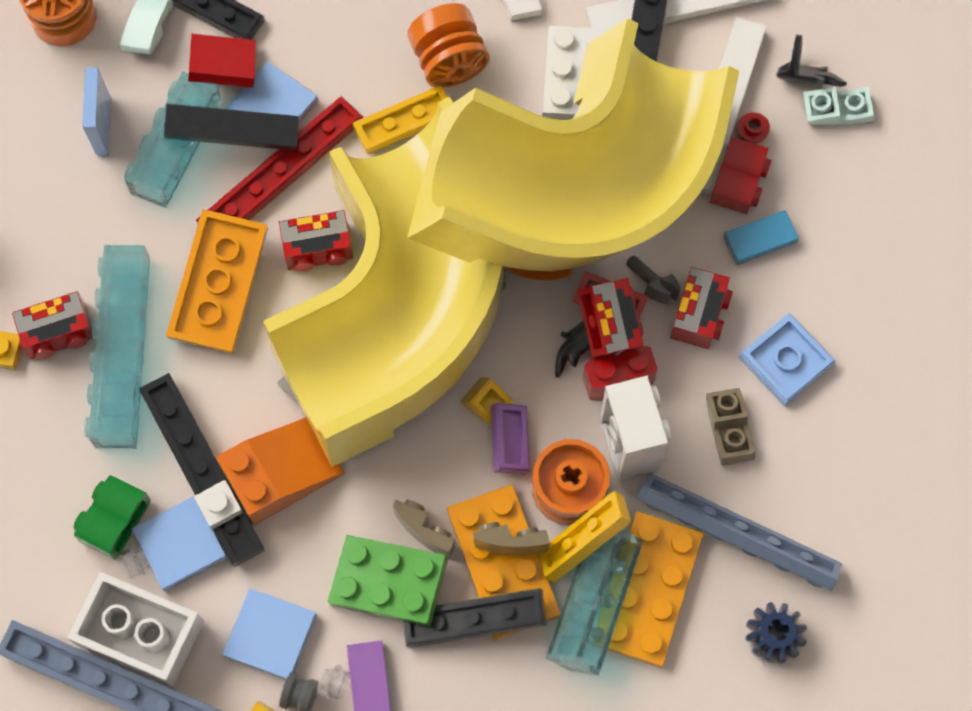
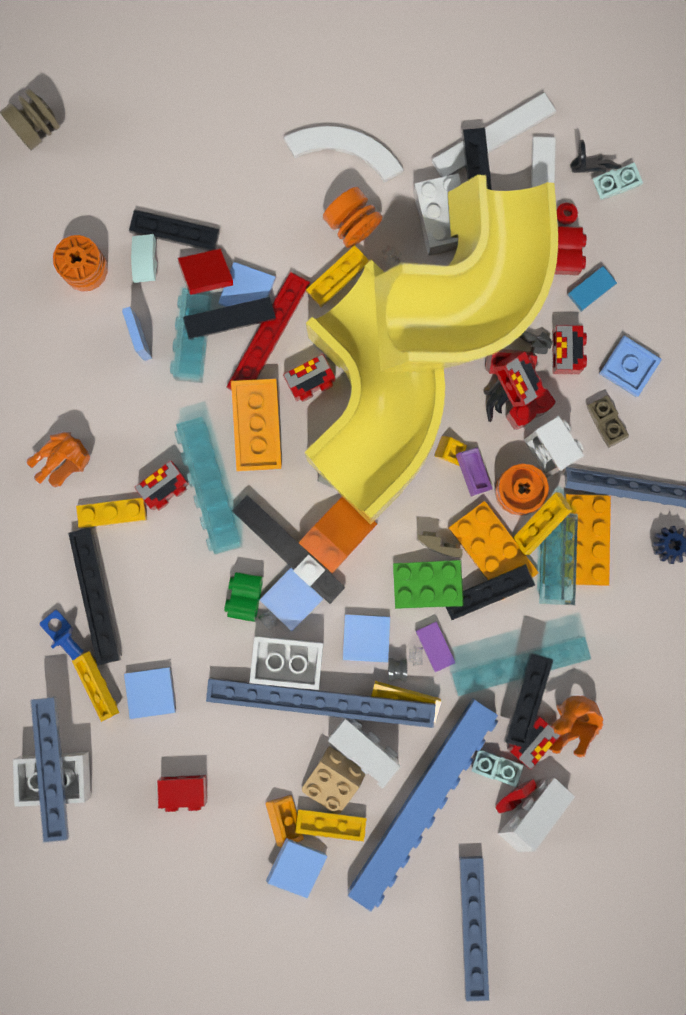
camera: 15 degrees left, 15 degrees up
dark tan slope [473,522,550,555] -> none

